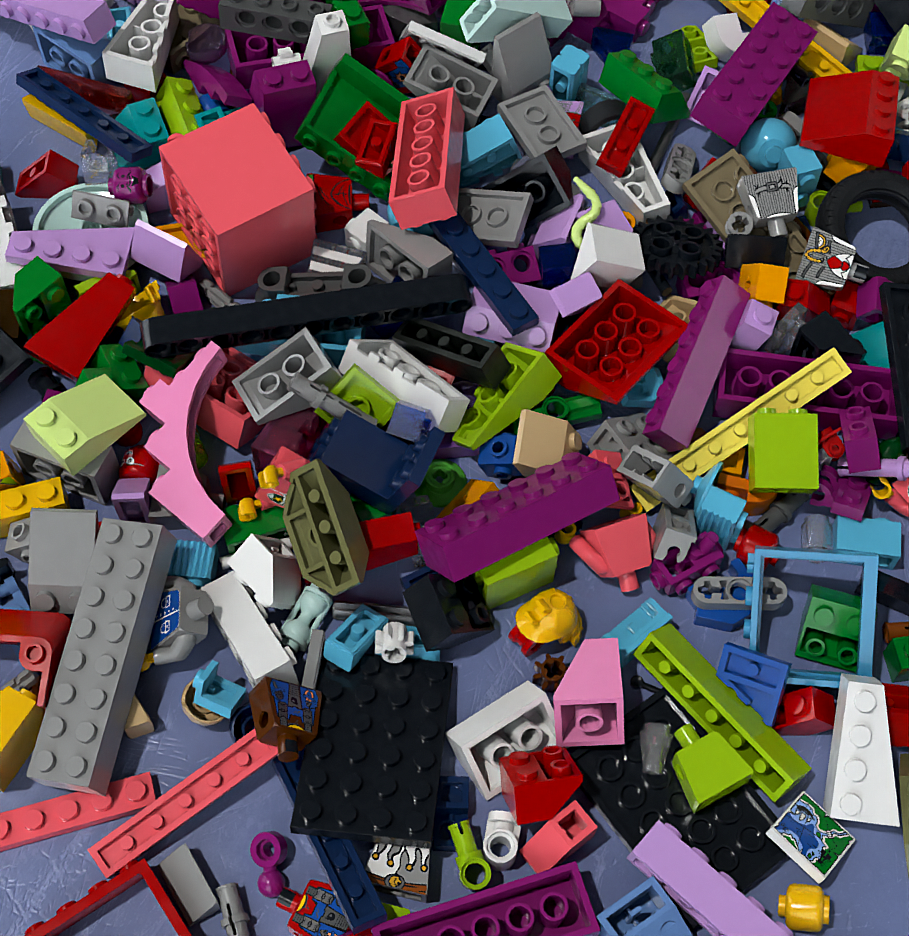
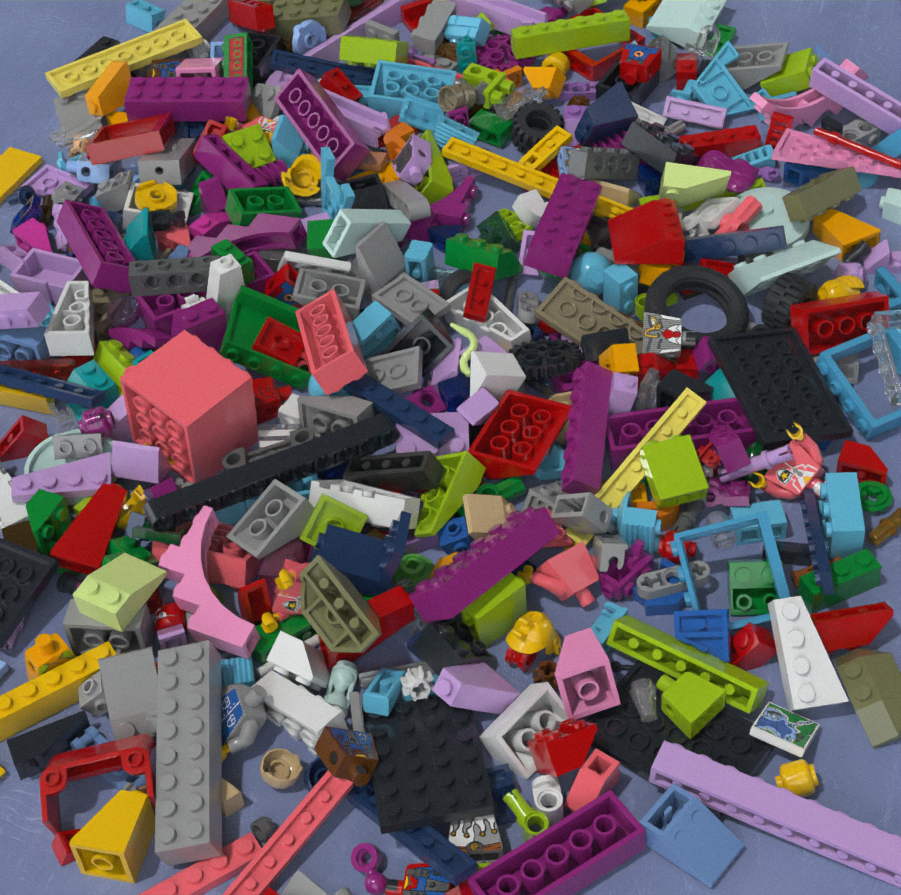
camera: 10 degrees left, 15 degrees down
medium azure bracket [192,660,246,719] -> none
light grey pin [287,372,378,426] -> none
red slope [355,118,398,179] -> none
clear blue brick [386,400,432,442] -> none
light grey bush [725,211,753,236] -> none
light grey torso [736,167,799,237] -> none
none -> dark grey hinge [250,816,276,842]
none -> lavender slope [432,662,520,715]

